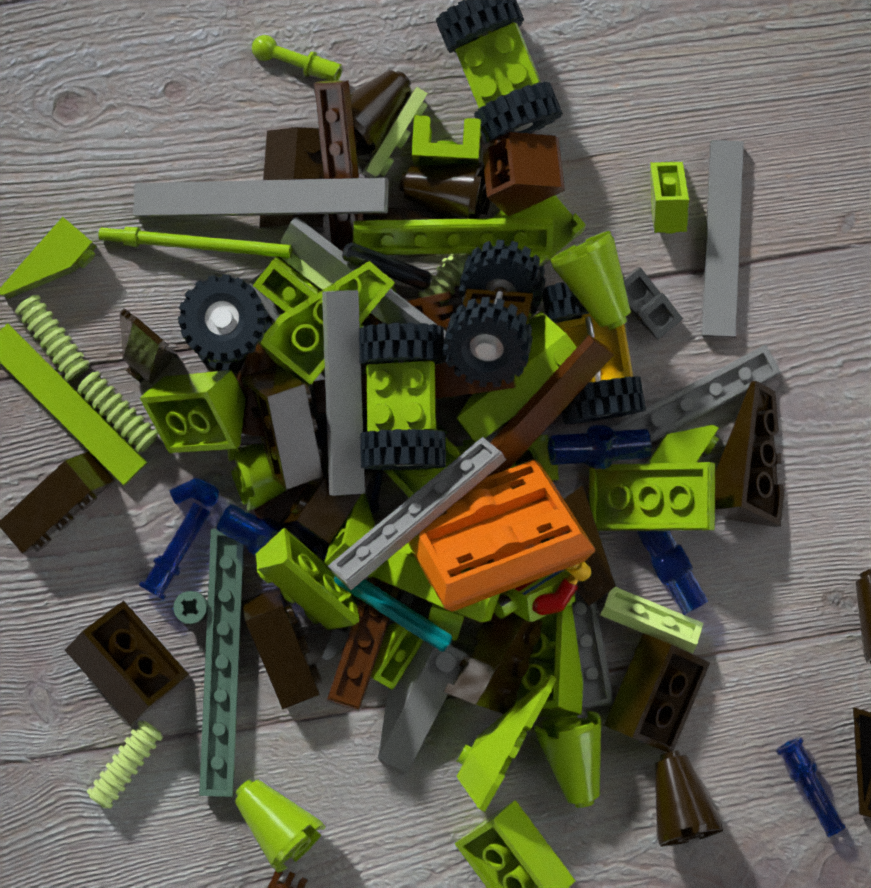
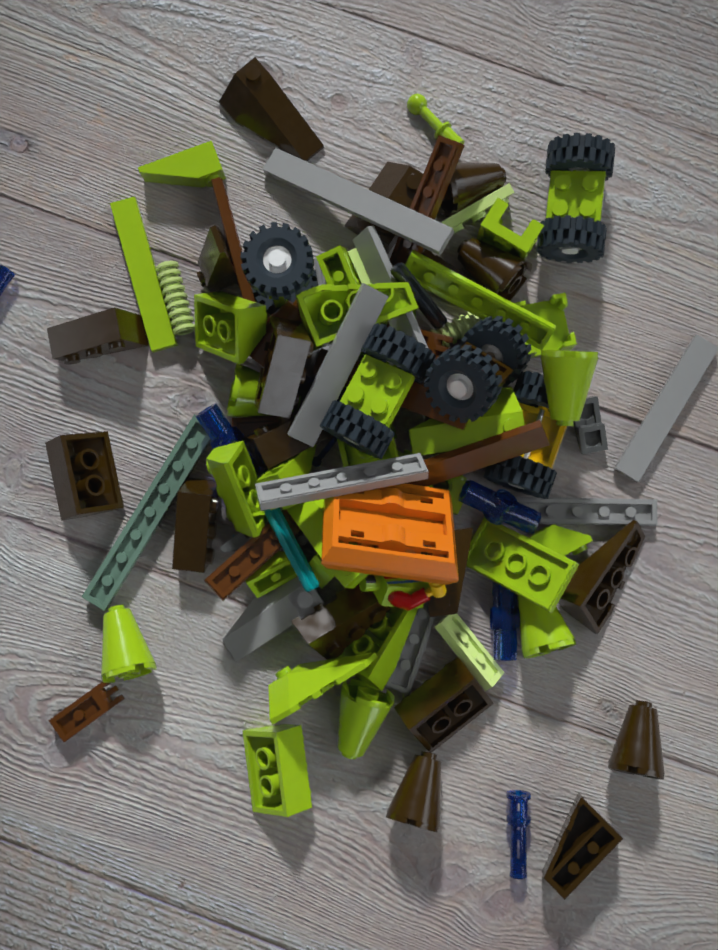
camera: 35 degrees right, 0 degrees up
yellowish green piece [15,295,90,381] -> none
yellowish green piece [87,720,163,809] -> none
lime bar [98,226,292,258] -> none
clear blue pin [139,502,211,600] -> none
clear blue arm [169,478,219,506] -> none
sand green wheel [173,591,208,624] -> none
reddish brown slope [482,132,565,217] -> none
lime slope [650,162,689,234] -> none
none -> reddish brown tile [211,177,256,302]
none -> dark brown wedge [219,57,324,162]
none -> lime cone [518,595,576,659]

